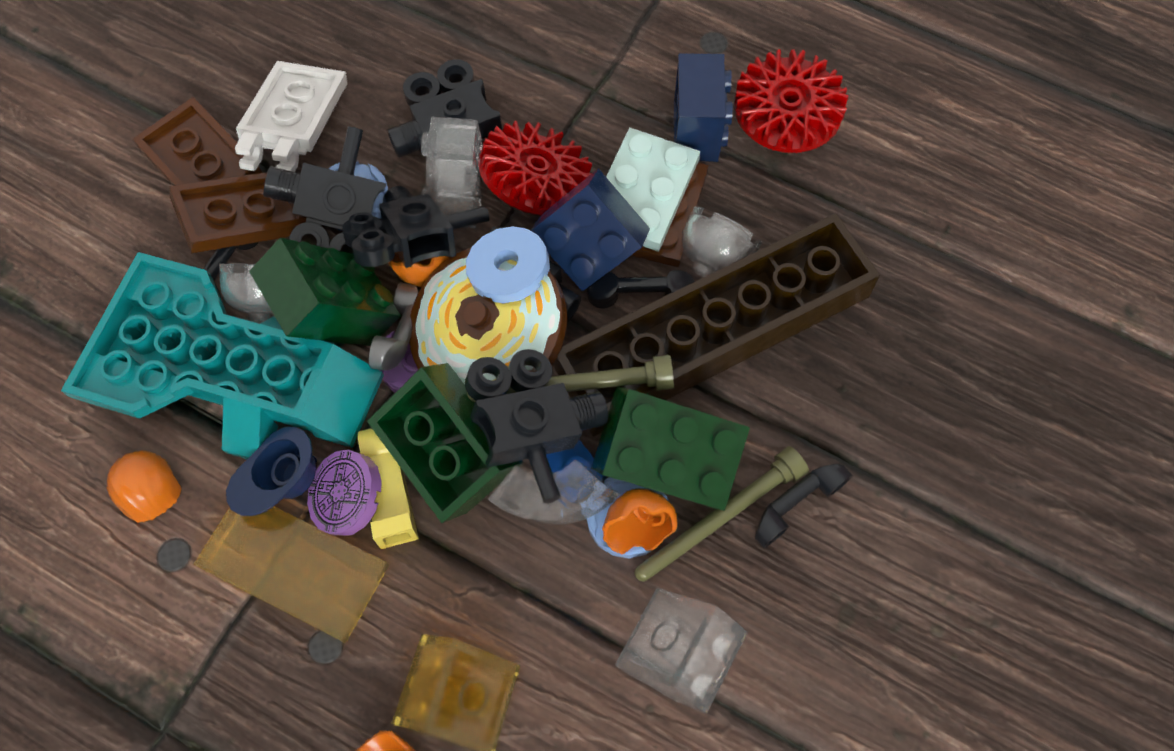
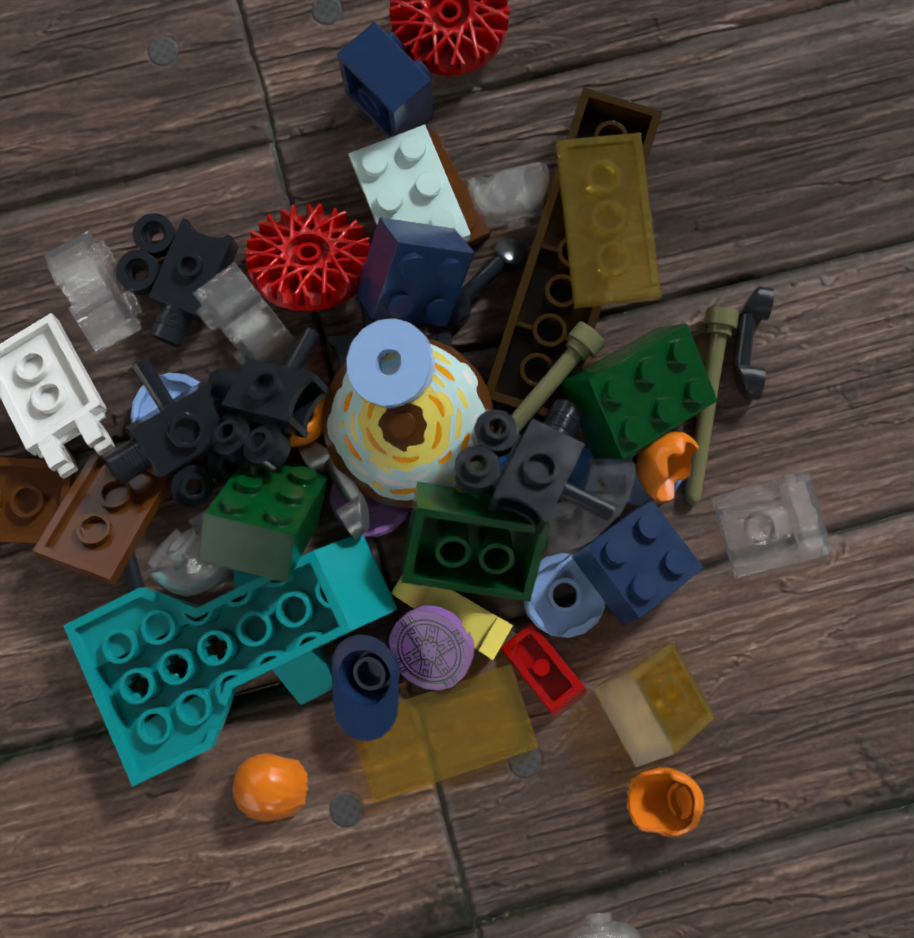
camera: 45 degrees left, 15 degrees up
none -> clear brick [45,231,142,353]
none -> red slope [500,622,587,719]
none -> light blue tile [523,553,605,638]
none -> clear yellow tile [556,133,661,308]
none -> dark blue brick [571,499,704,626]

